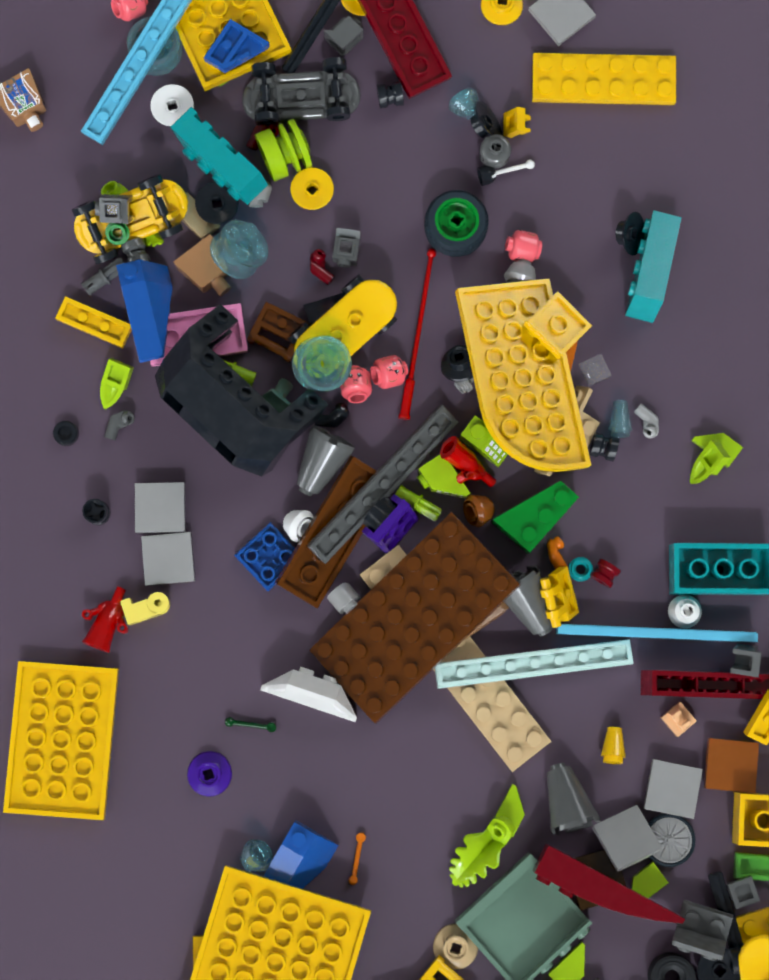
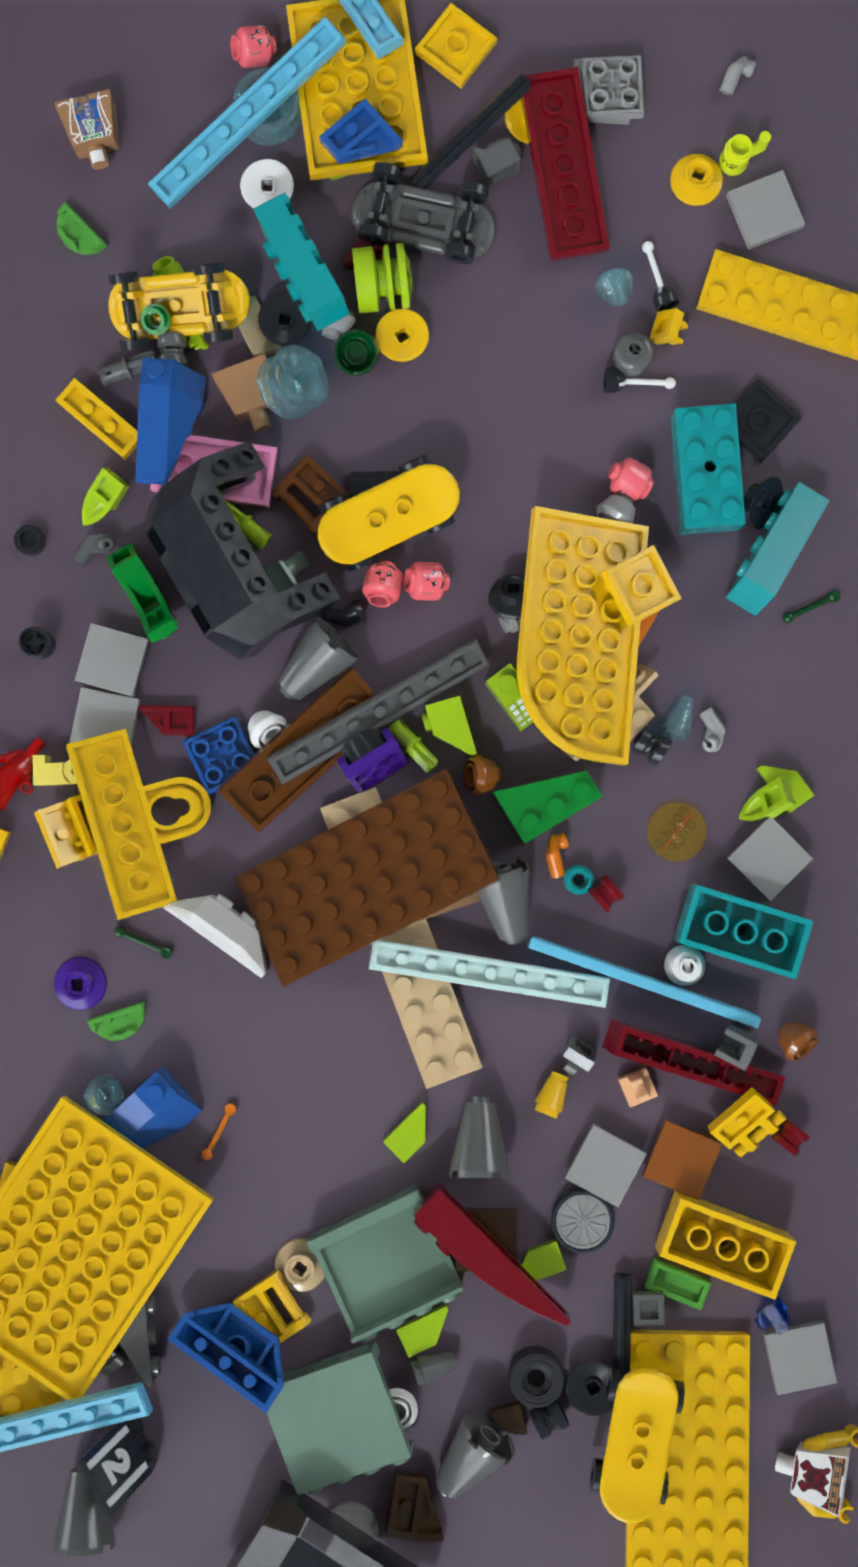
camera: 30 degrees right, 5 degrees up
dark grey window [95,194,133,225] -> none
clear light blue wheel [292,336,352,391] -> none
dark red arm [310,249,335,285] -> none
light grey plate [327,582,361,614] -> none
dark grey window [332,227,361,268] -> none
black wheel [377,81,404,109] -> none
red piece [398,248,436,420] -> none
wheel [424,190,489,257] -> none
red piece [440,436,496,487] -> none
lime plant [449,816,515,888] -> none
black piece [470,101,502,138] -> none
yellow plate [540,566,579,628] -> none
clear plate [578,354,612,387] -> none
light grey tile [592,805,662,872] -> none
dark grey bracket [672,900,733,961] -> none
none -> yellow brick [34,794,98,869]
none -> bright green tile [57,201,107,255]
none -> yellow plate [66,729,211,920]
none -> bright green tile [86,1001,146,1041]
none -> green arch [106,542,179,643]
none -> dark red tile [139,705,196,736]
none -> dark green hair [334,329,380,376]
none -> dark grey tile [563,1034,597,1076]
none -> hinge [642,241,679,312]
none -> clear yellow piece [647,802,707,862]
none -> teal brick [670,403,746,535]
none -> light grey tile [726,817,813,901]
none -> black tile [736,379,803,463]
none -> dark green hinge [782,590,841,623]

